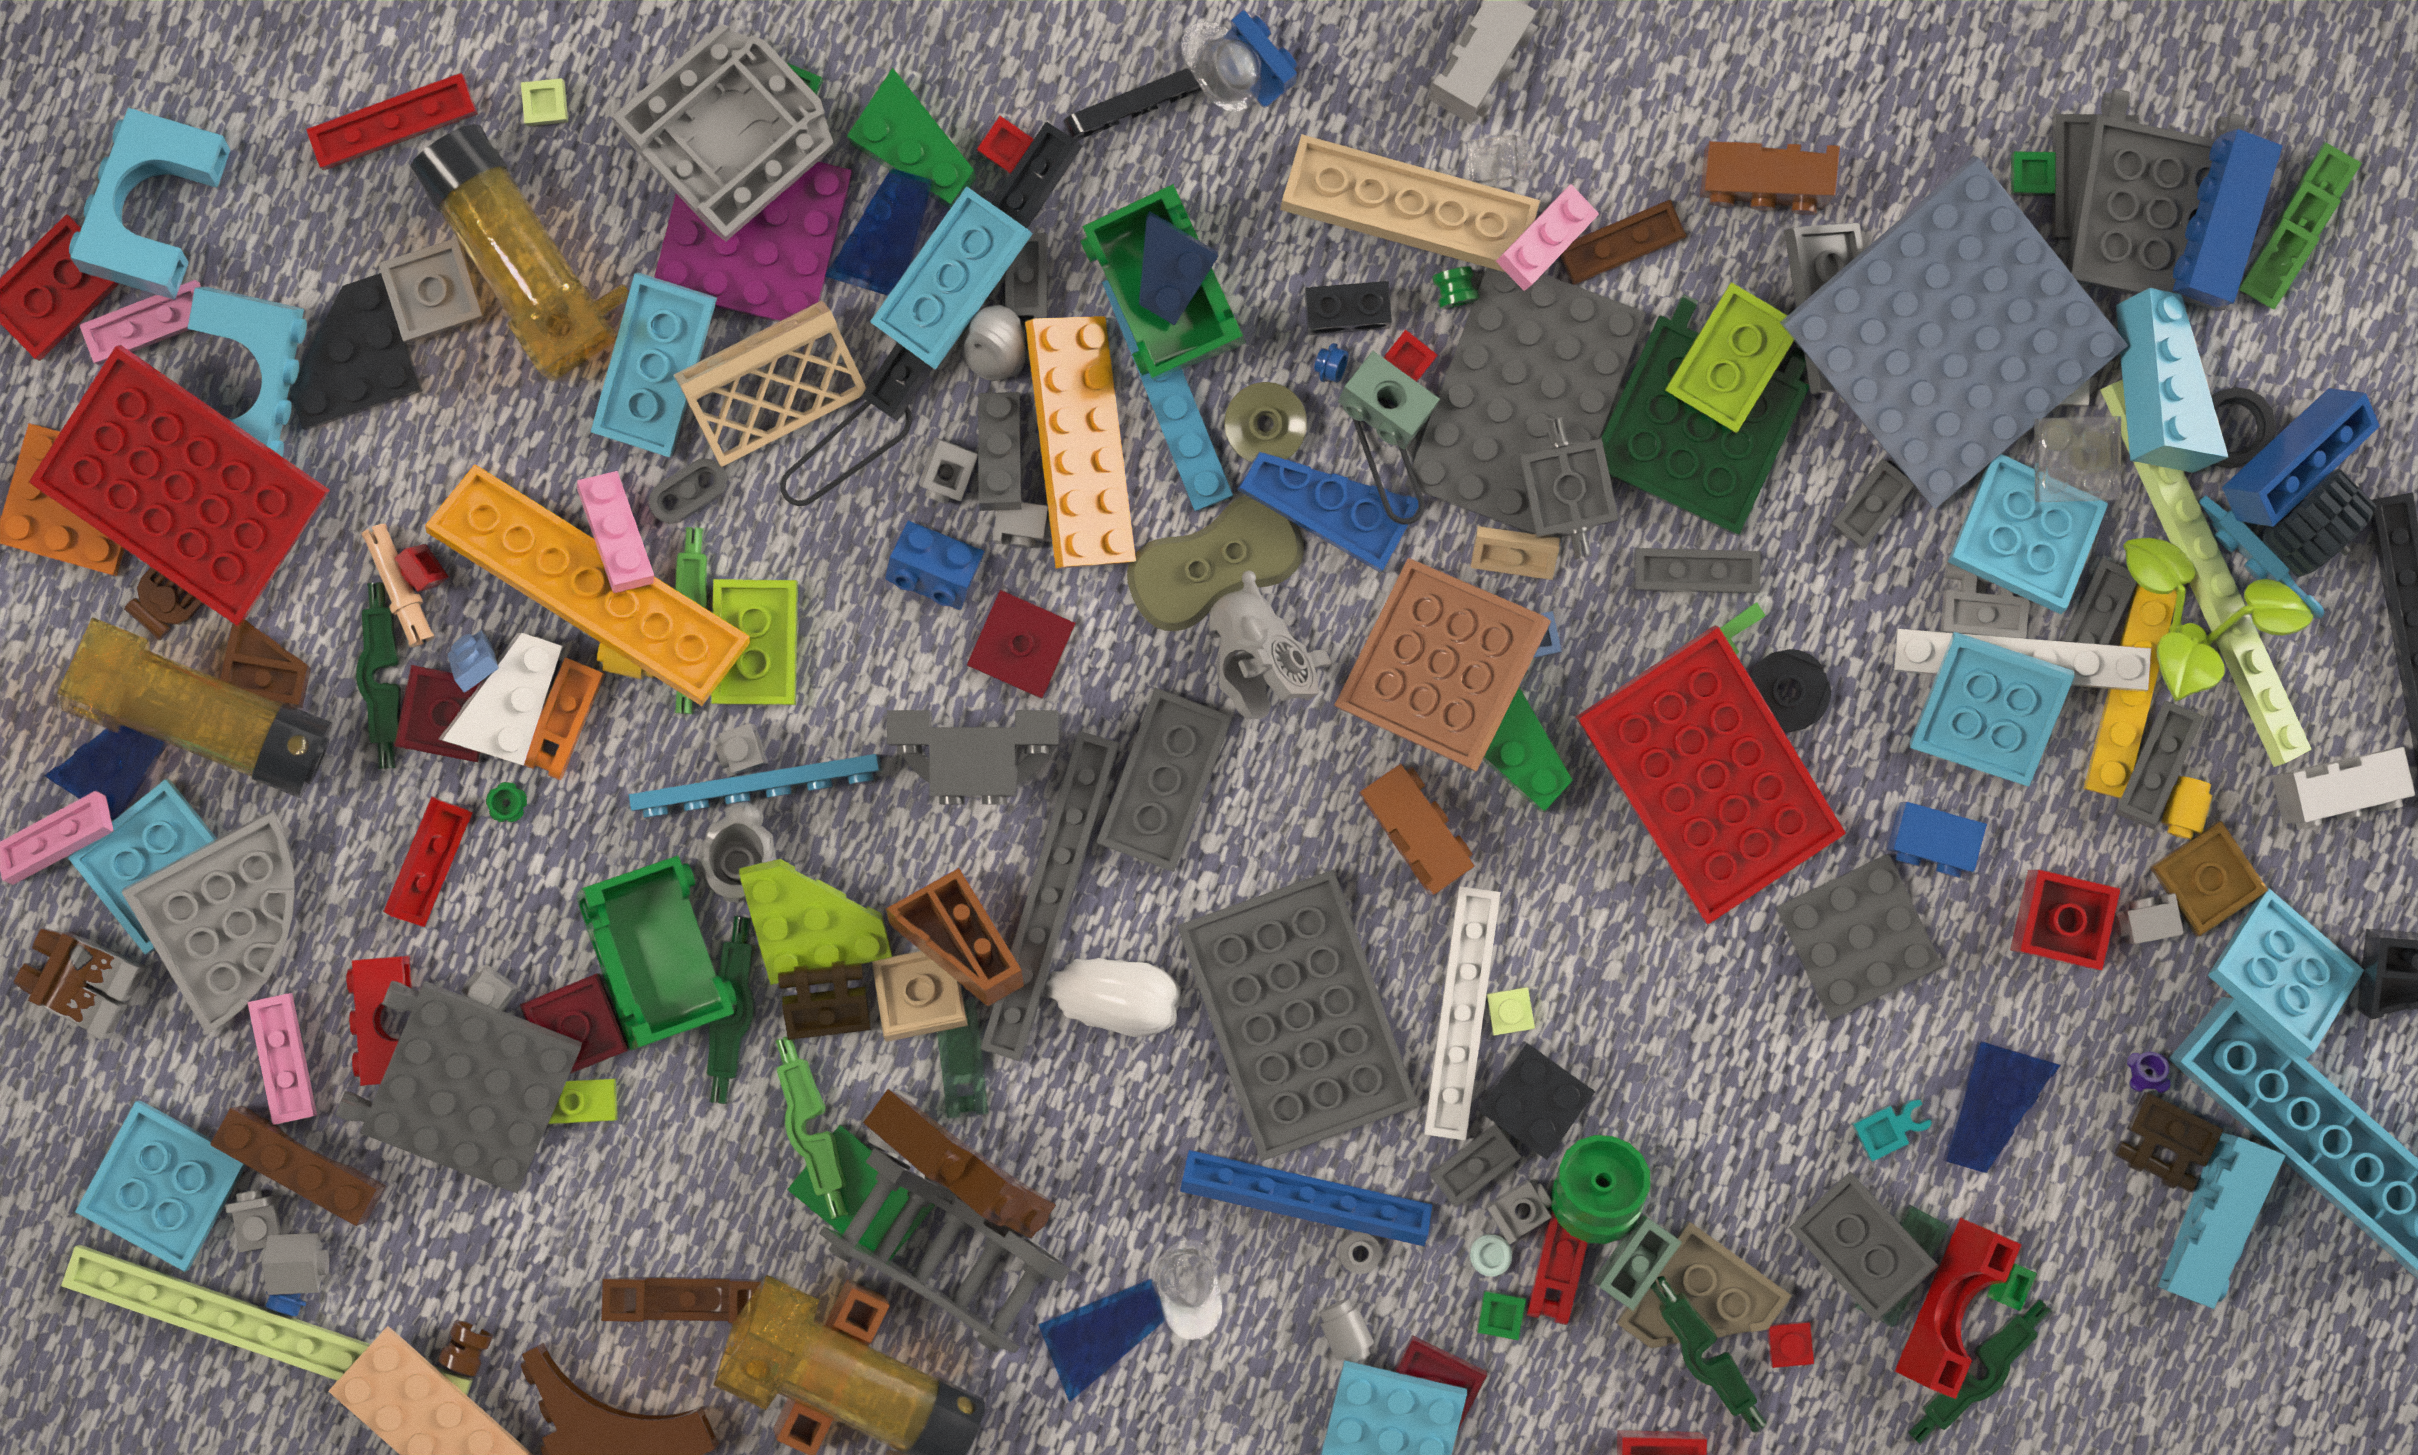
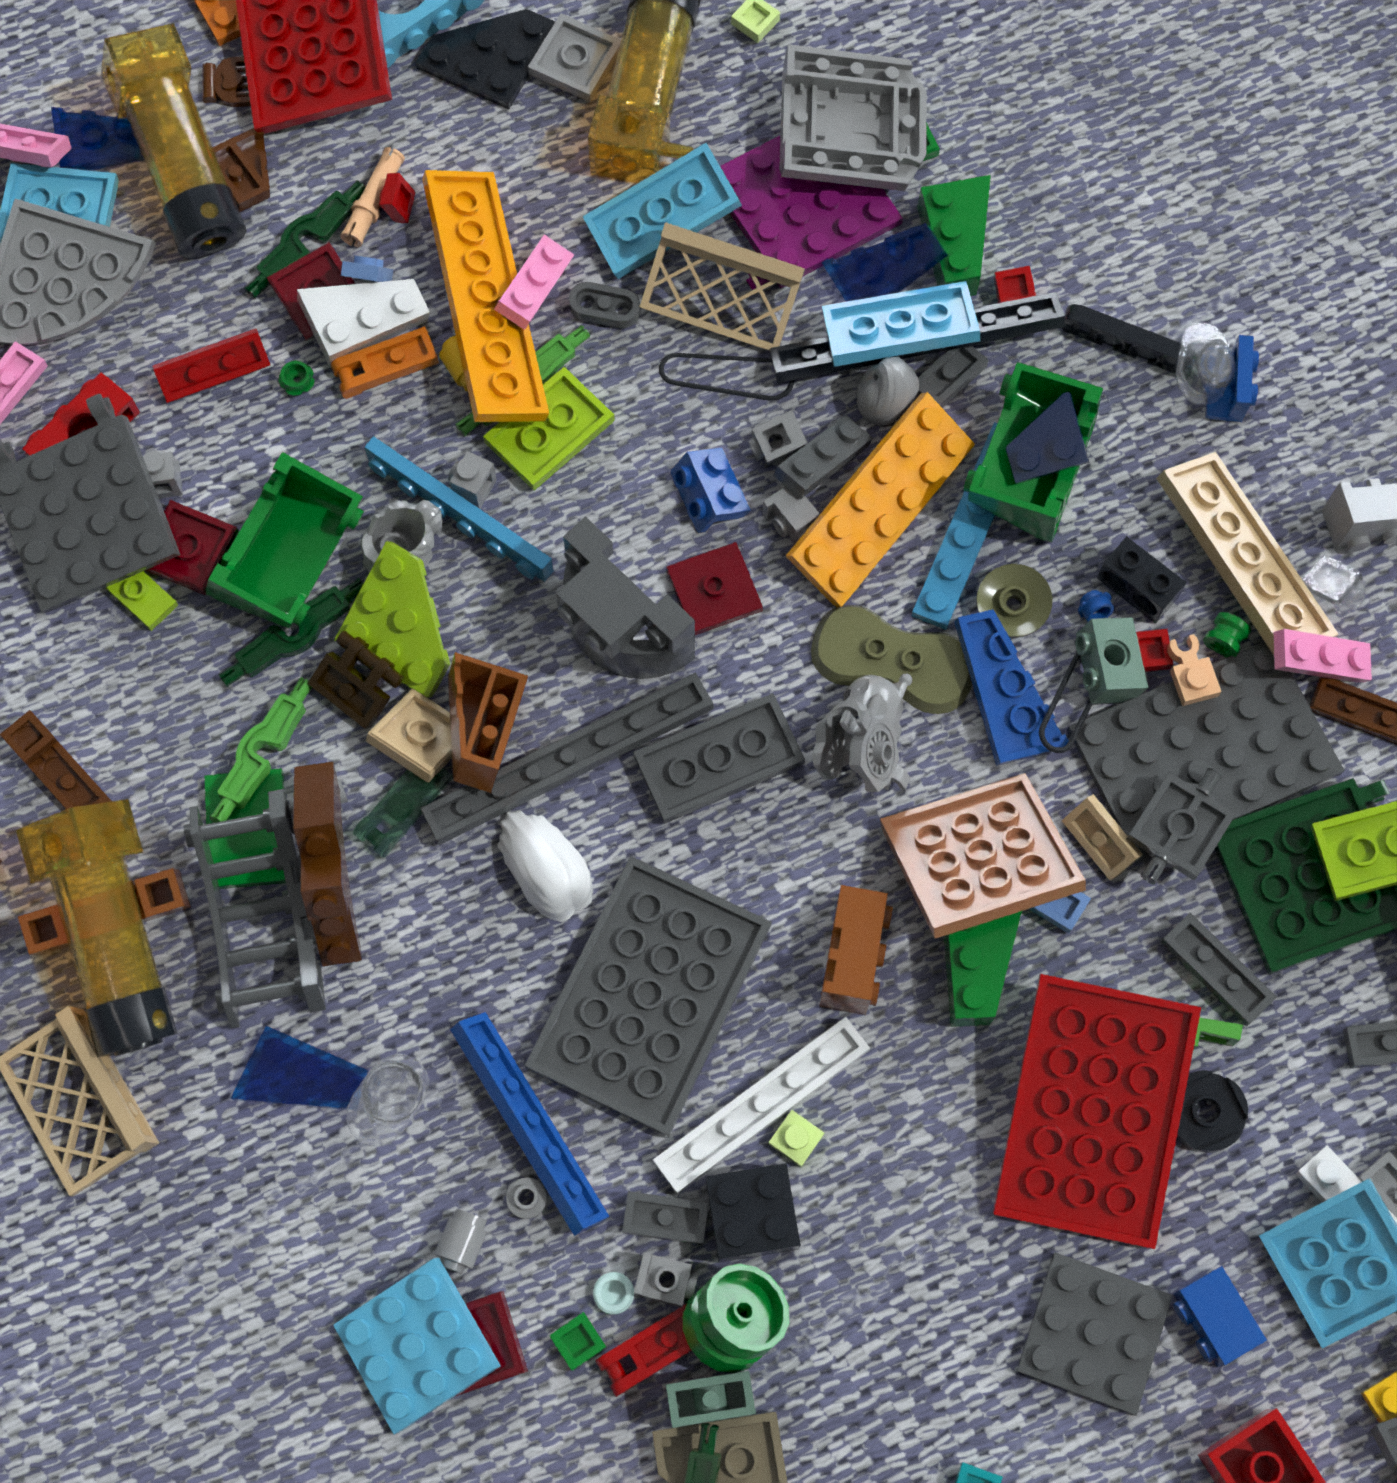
camera: 45 degrees right, 15 degrees down
none -> light nougat plate [1167,634,1222,706]

